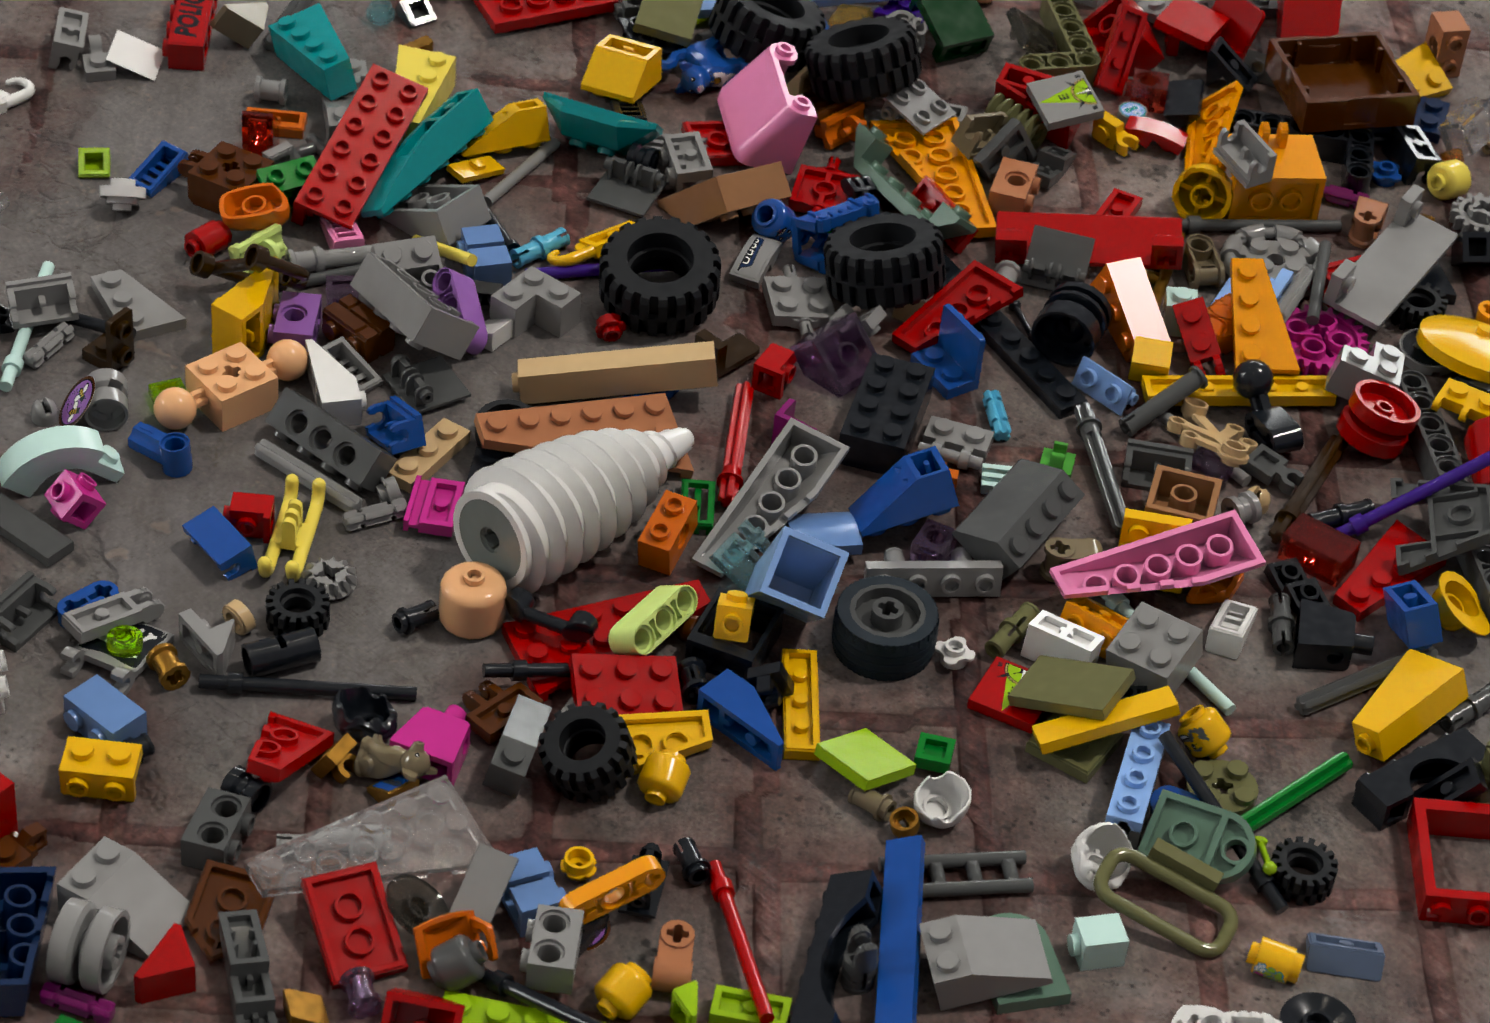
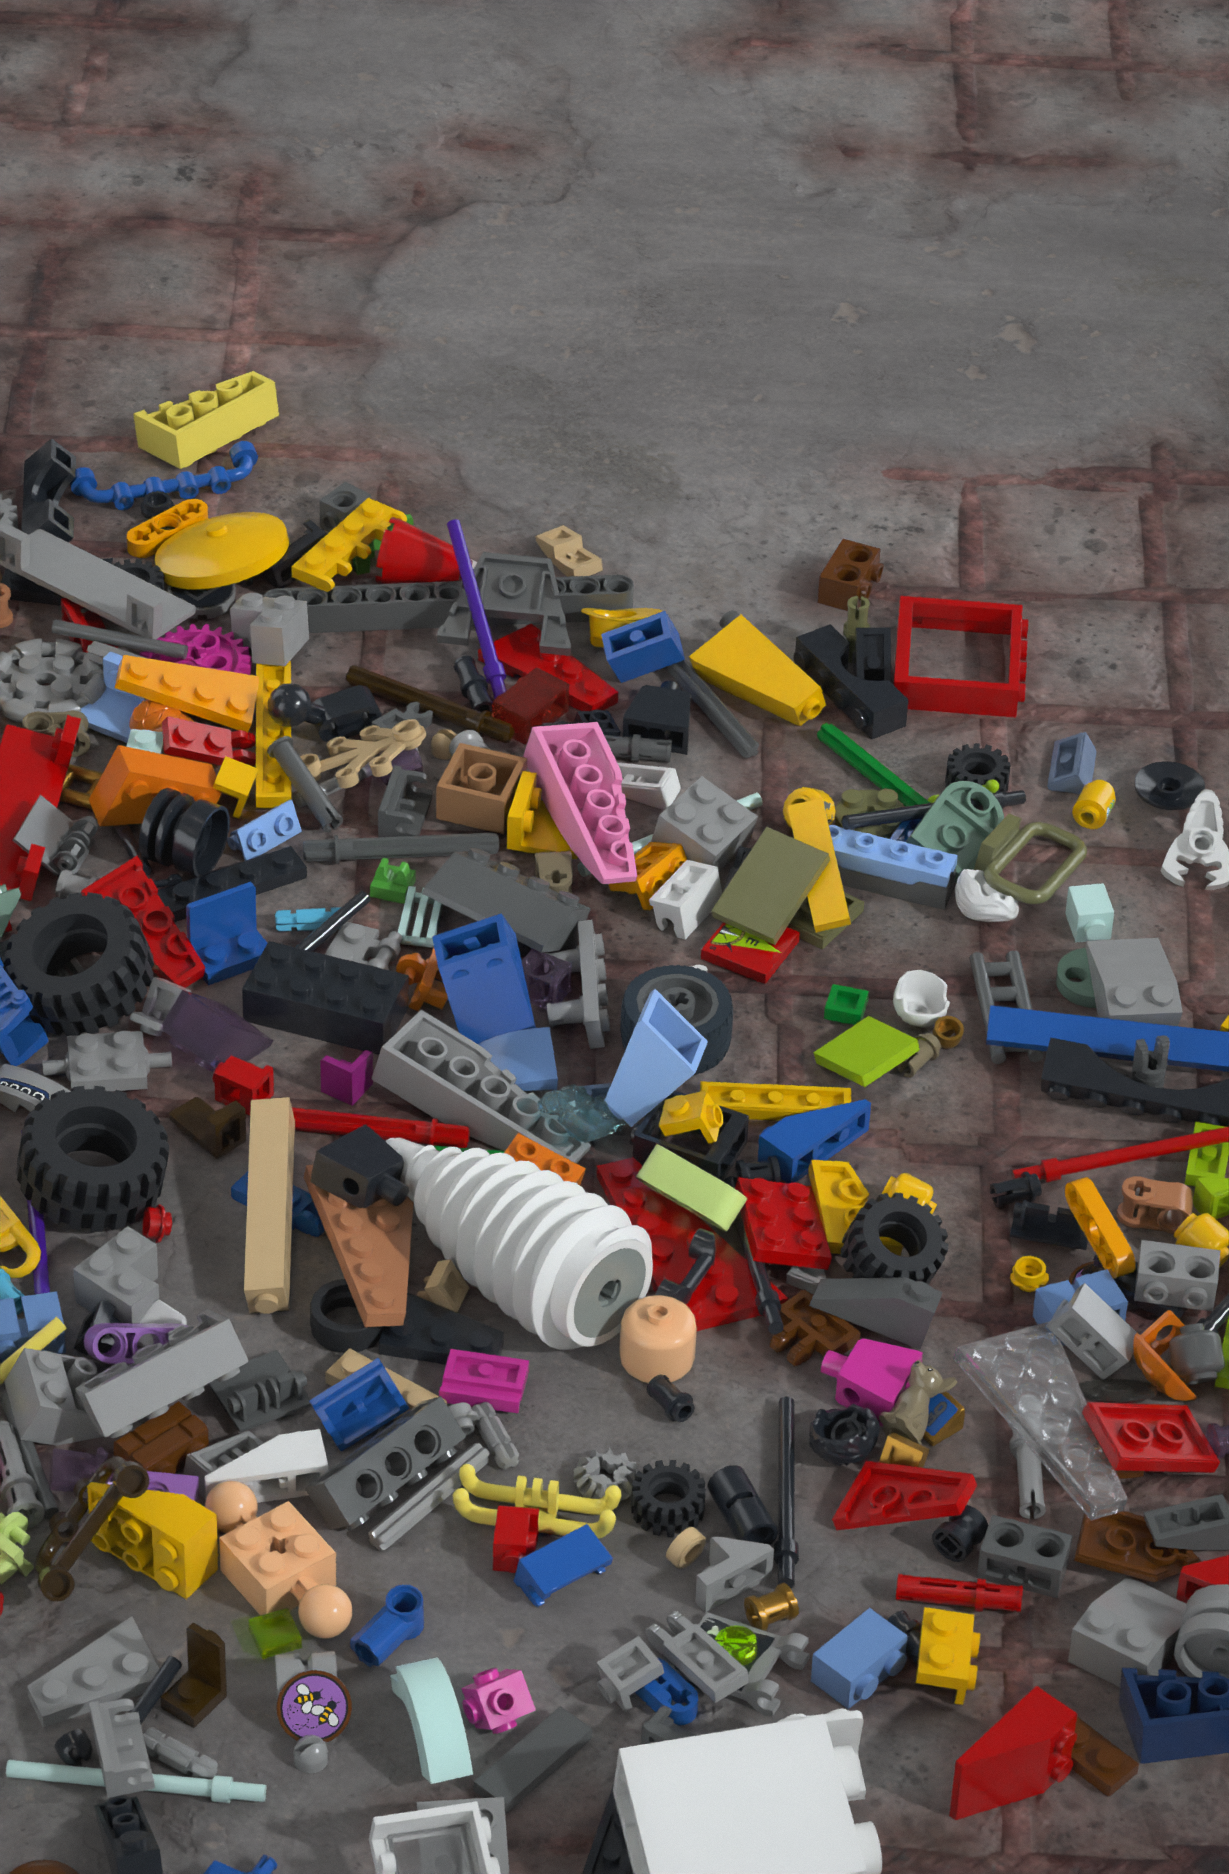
camera: 85 degrees left, 0 degrees up
black tile [747,661,794,709] -> none
olive pin [984,602,1040,659] -> none
red wheel [1336,379,1421,459] -> none
none -> black bar [296,890,371,951]
none -> black torso [310,1124,409,1208]
none -> light grey bracket [596,1636,664,1712]
none -> red pin [896,1574,1023,1613]

